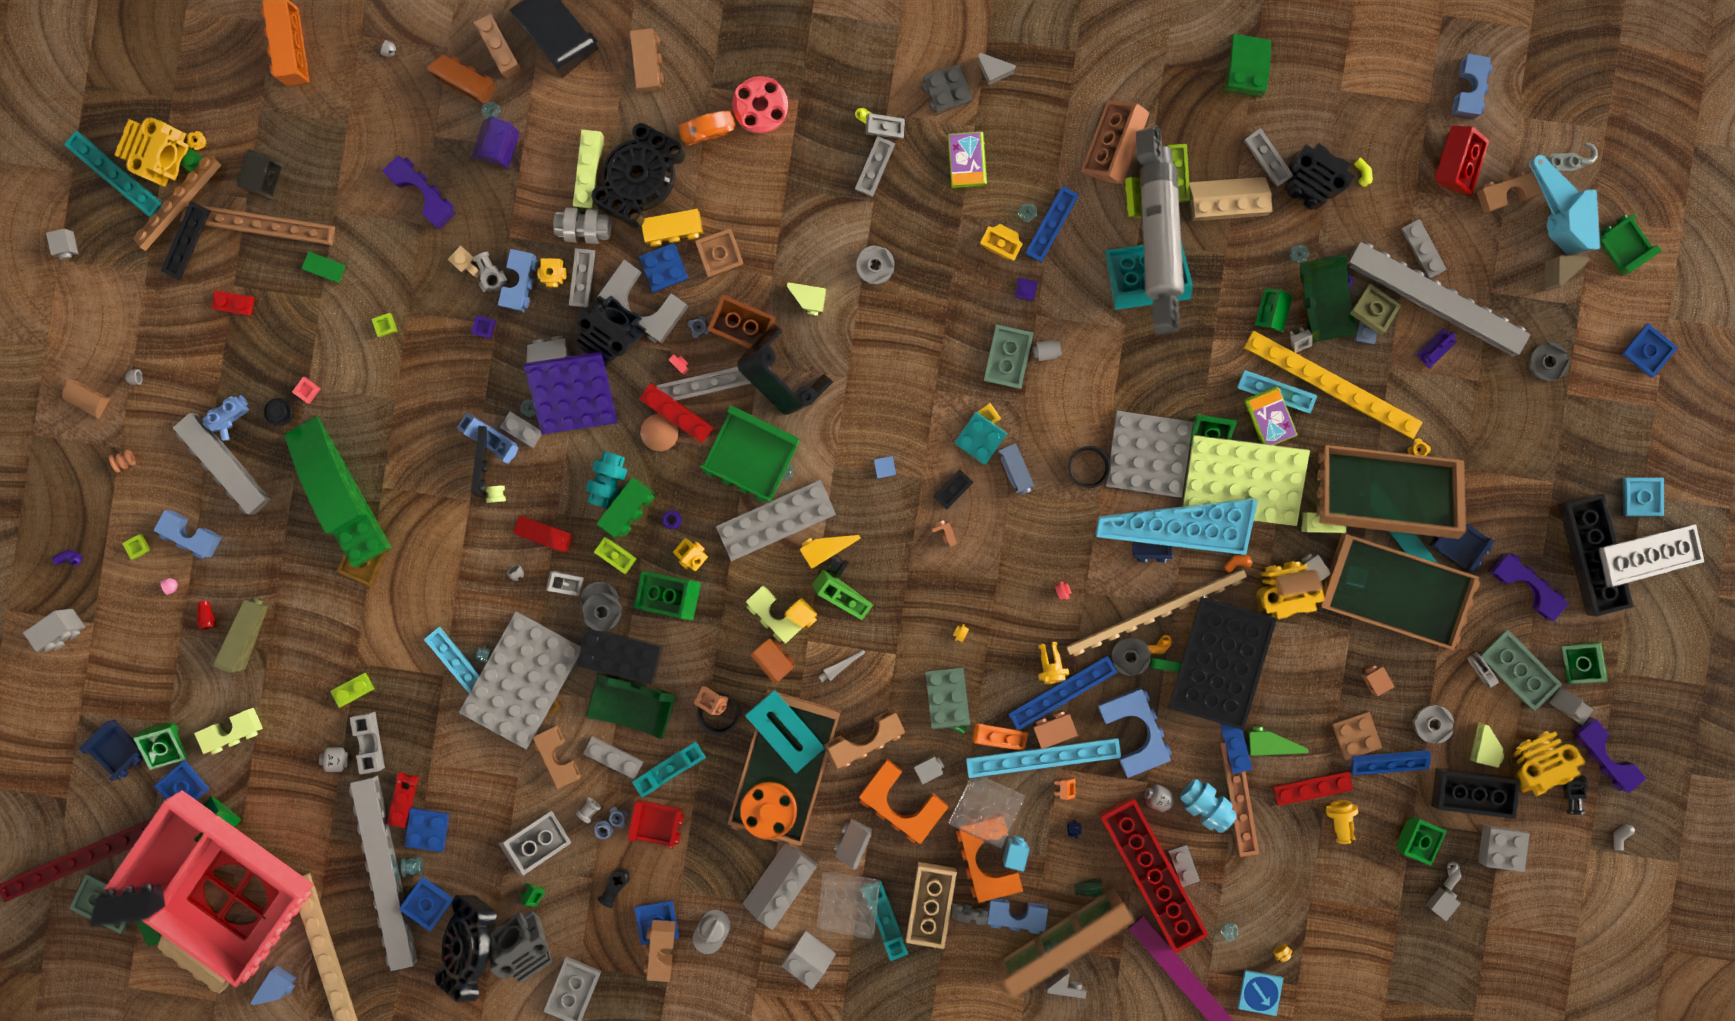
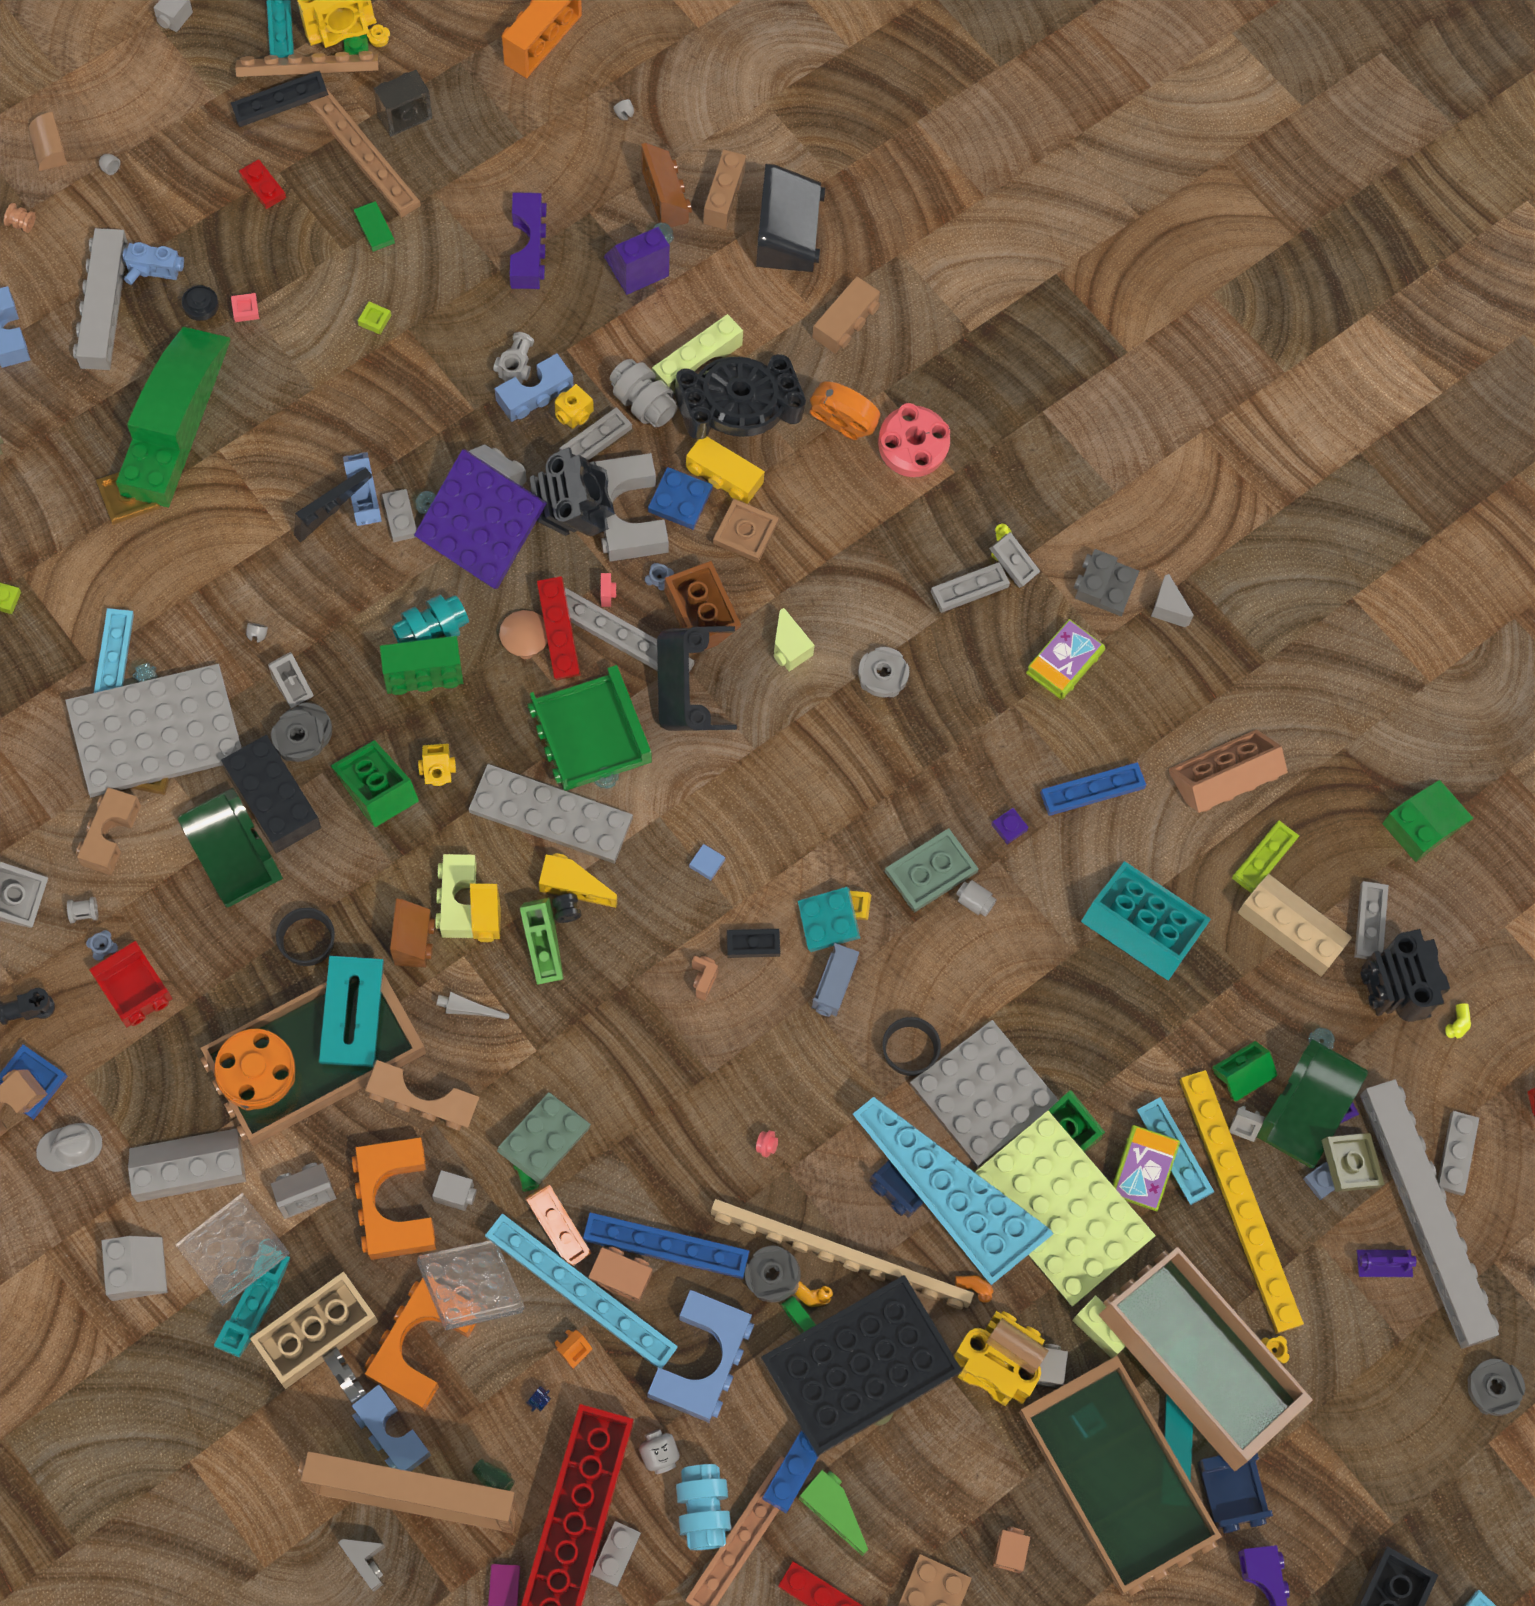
camera: 35 degrees right, 20 degrees down
tan plate [448,245,481,278] -> none
dark purple plate [471,315,496,339] -> none
yellowish green wheel [485,486,506,503] -> none
red slope [513,515,574,552] -> none
light grey plate [583,736,644,779] -> none
lime plate [594,537,637,574] -> none
sand blue plate [594,820,613,839] -> none
teal slope [632,741,706,798] -> none
dark purple plate [662,510,682,529] -> none
nougat bracket [694,686,728,715] -> none
yellow plate [953,624,969,642] -> none
yellow slope [980,224,1023,262] -> none
medium azure brick [1002,836,1029,872] -> none
clear light blue plate [1018,203,1037,222] -> none
yellow piece [1038,642,1069,684] -> none
lime plate [1125,177,1142,218] -> none
piece [1136,125,1184,335] -> none

